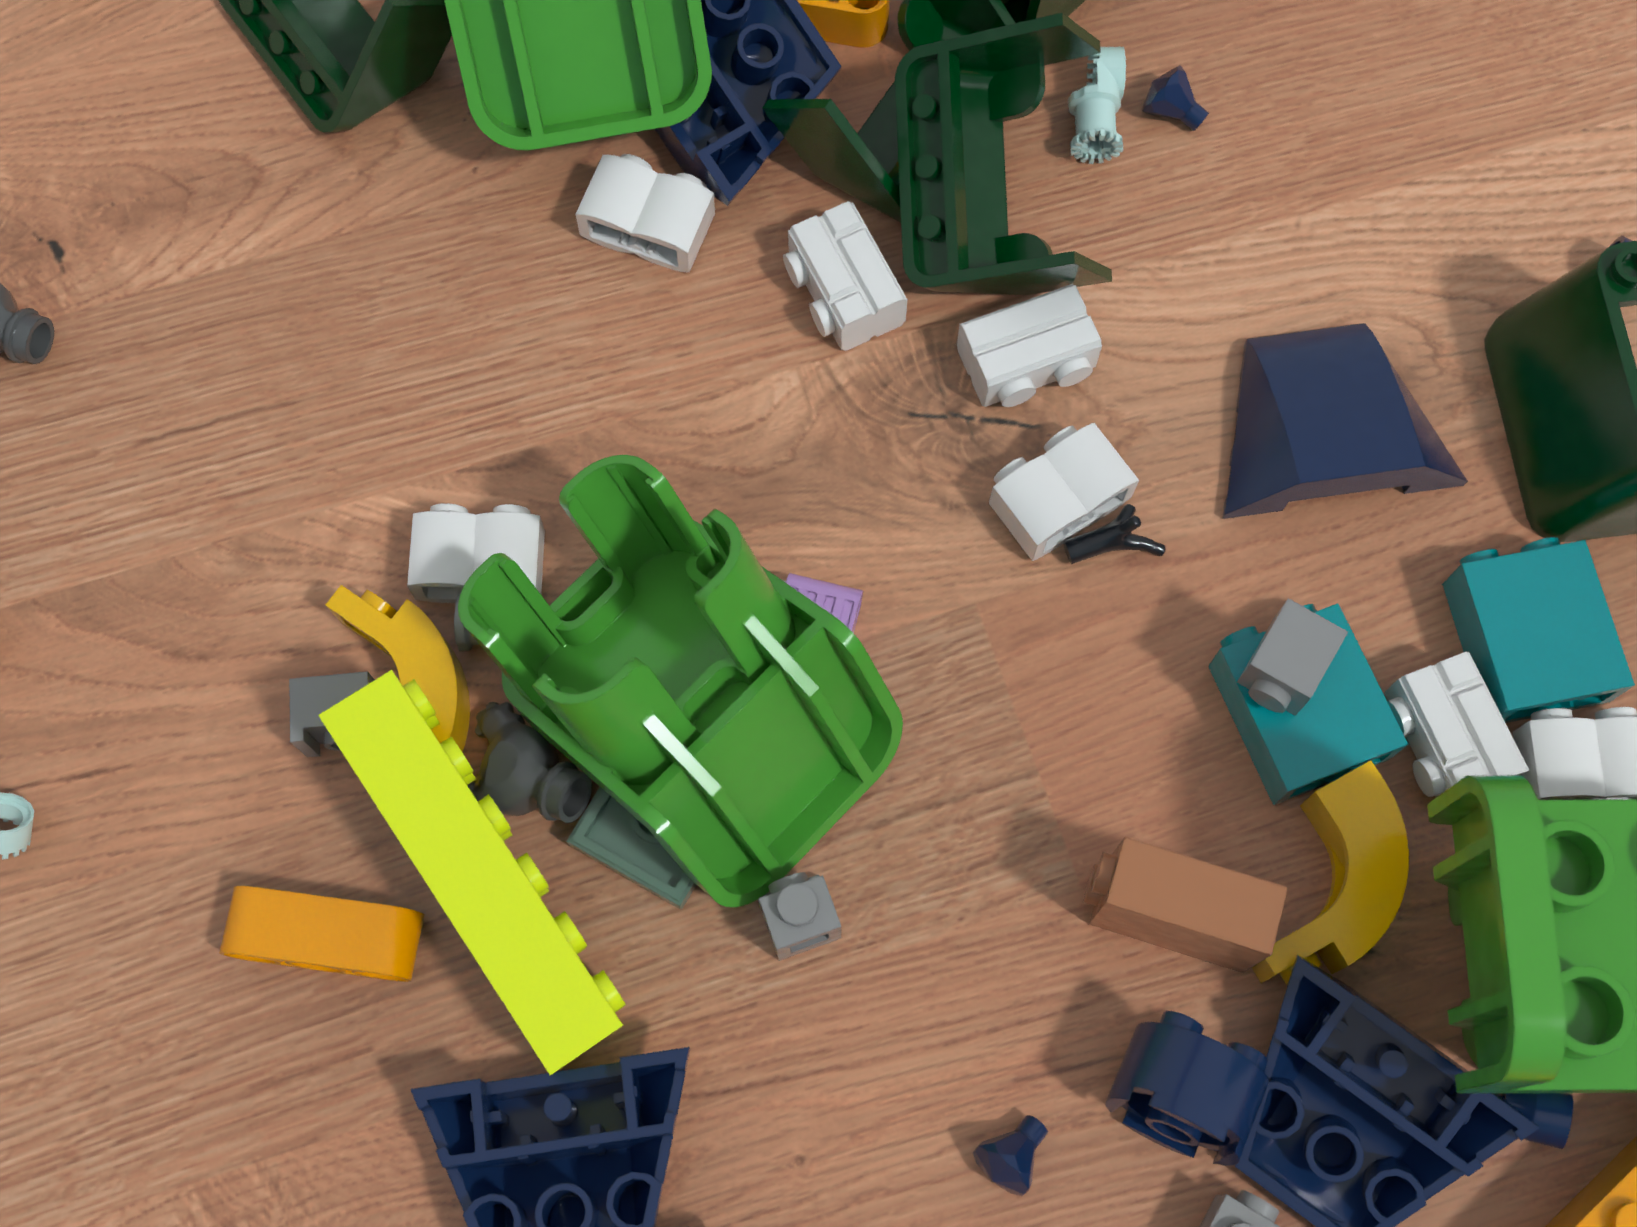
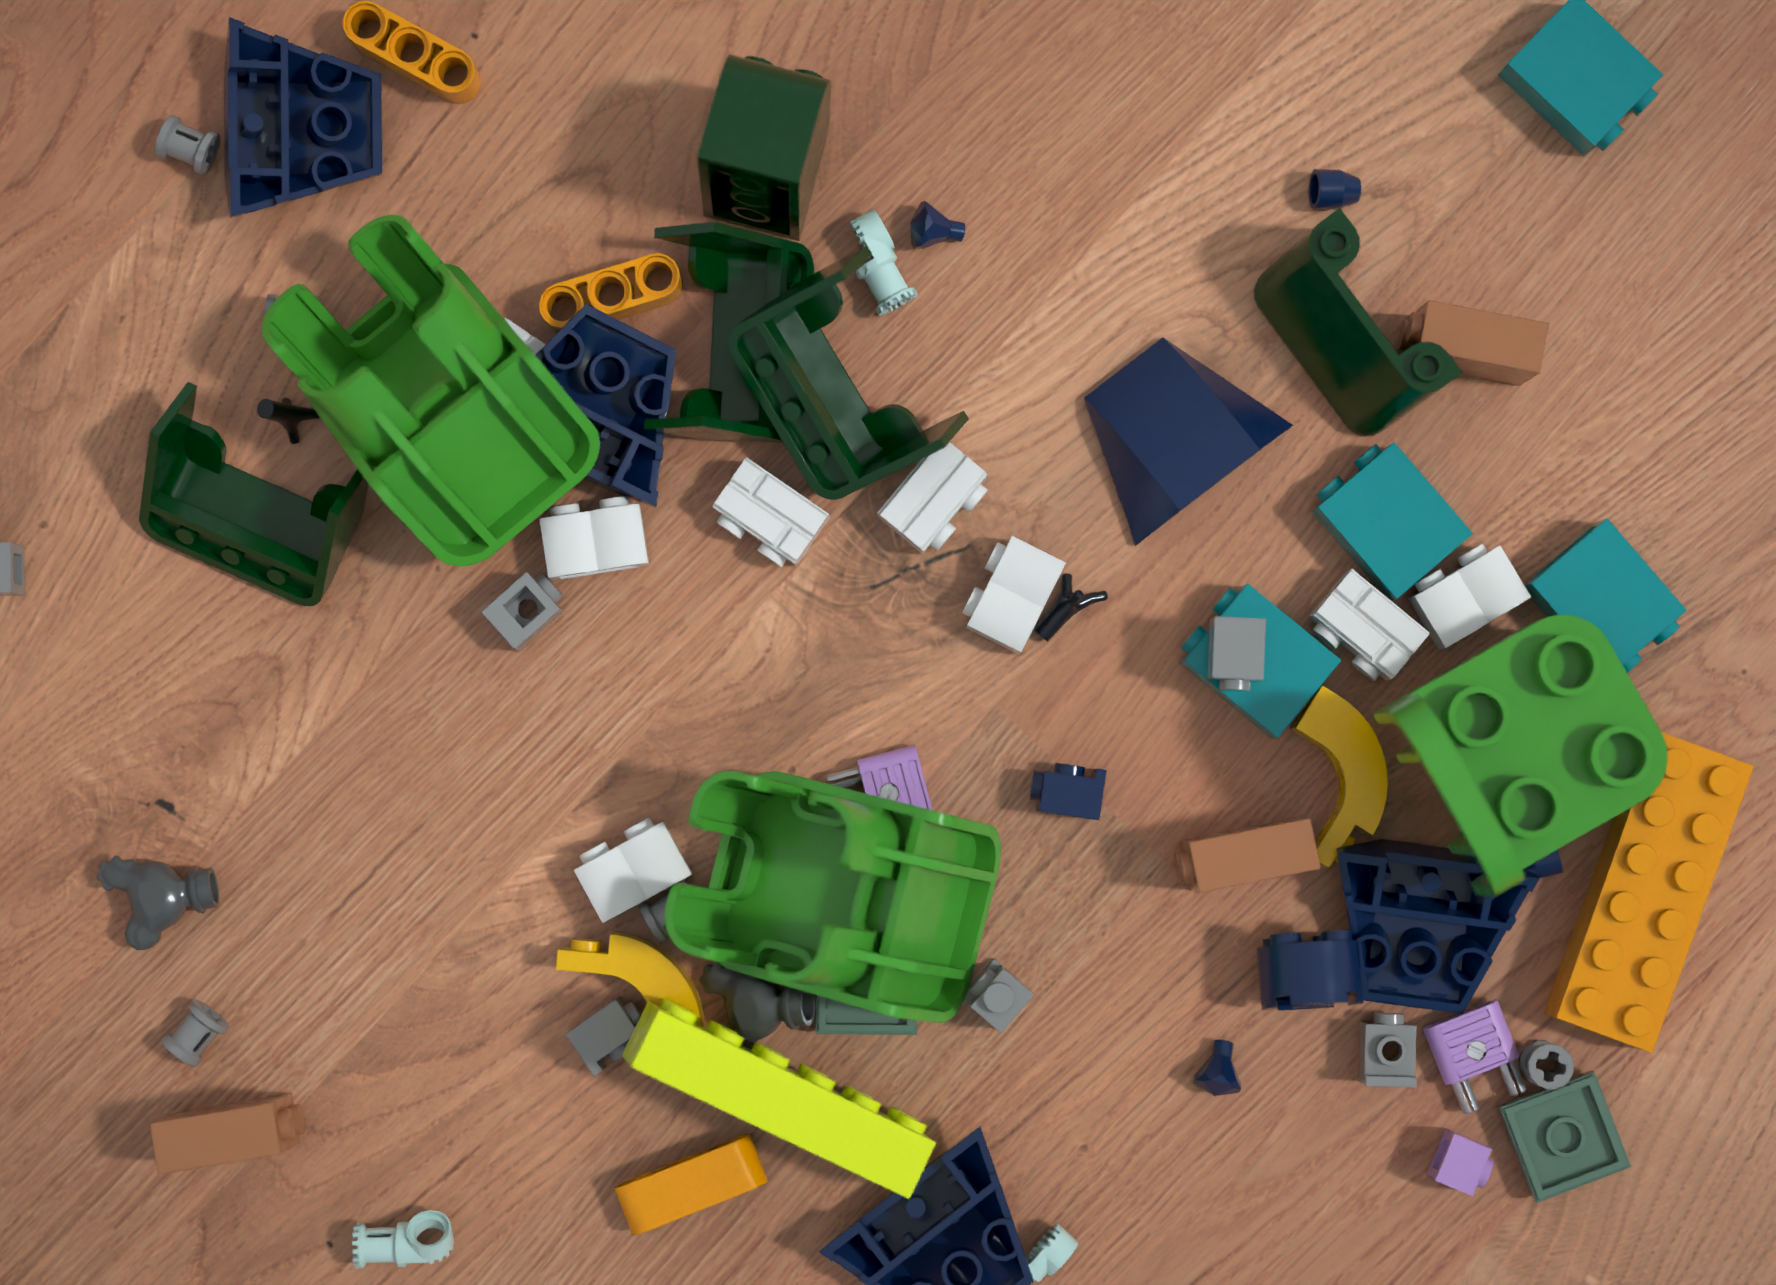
camera: 30 degrees left, 15 degrees up
none -> light grey brick [482,572,564,652]
none -> dark blue brick [1030,763,1107,820]

